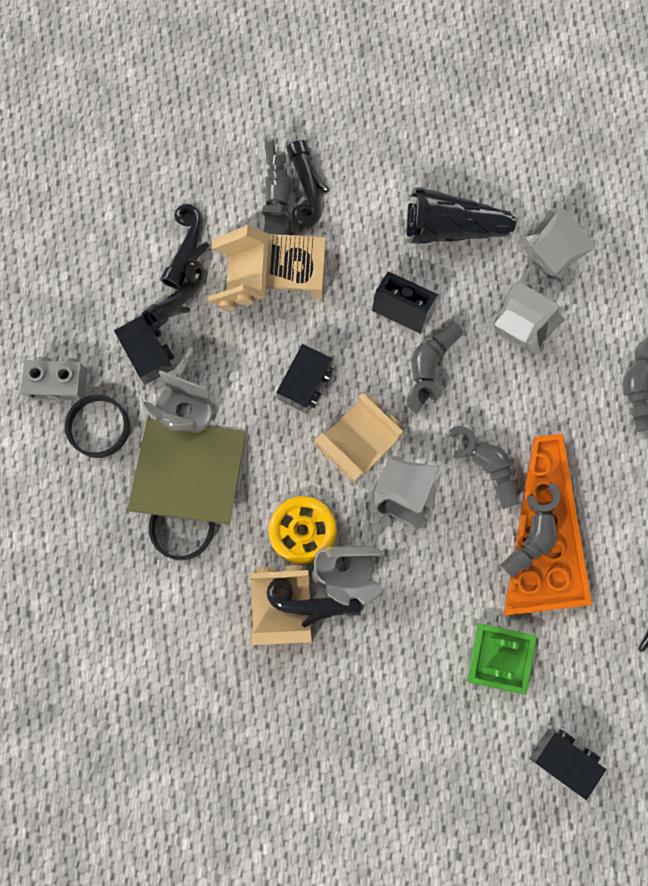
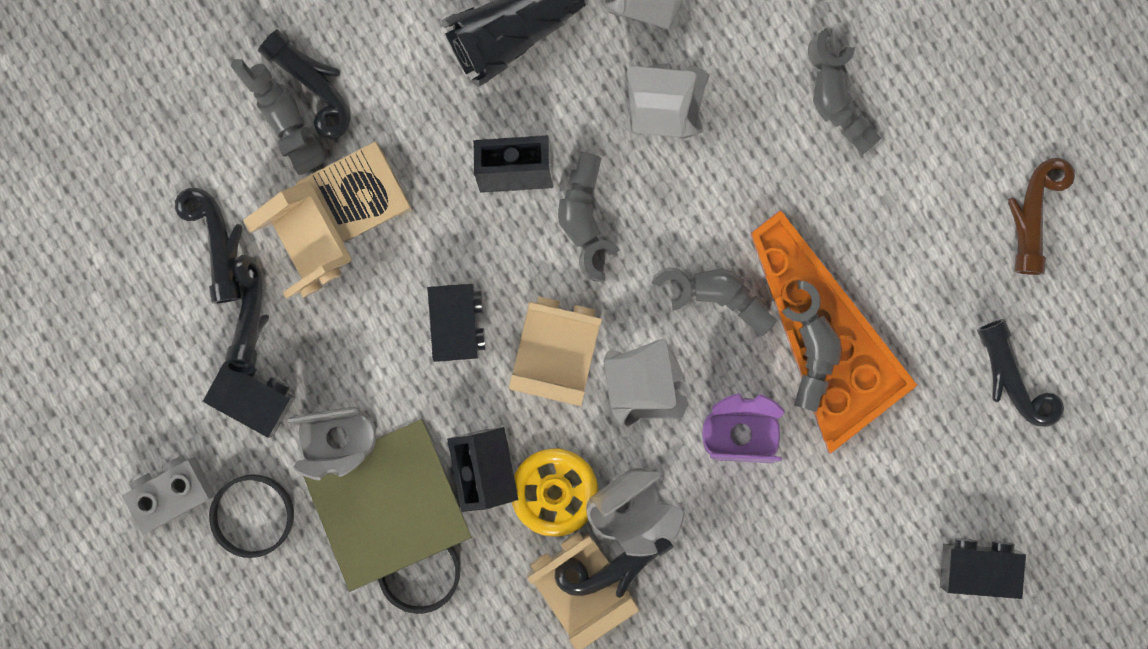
camera: 30 degrees left, 10 degrees up
bright green plate [466,623,537,695] -> none
none -> black brick [447,427,519,512]
none -> medium lavender piece [702,393,785,463]

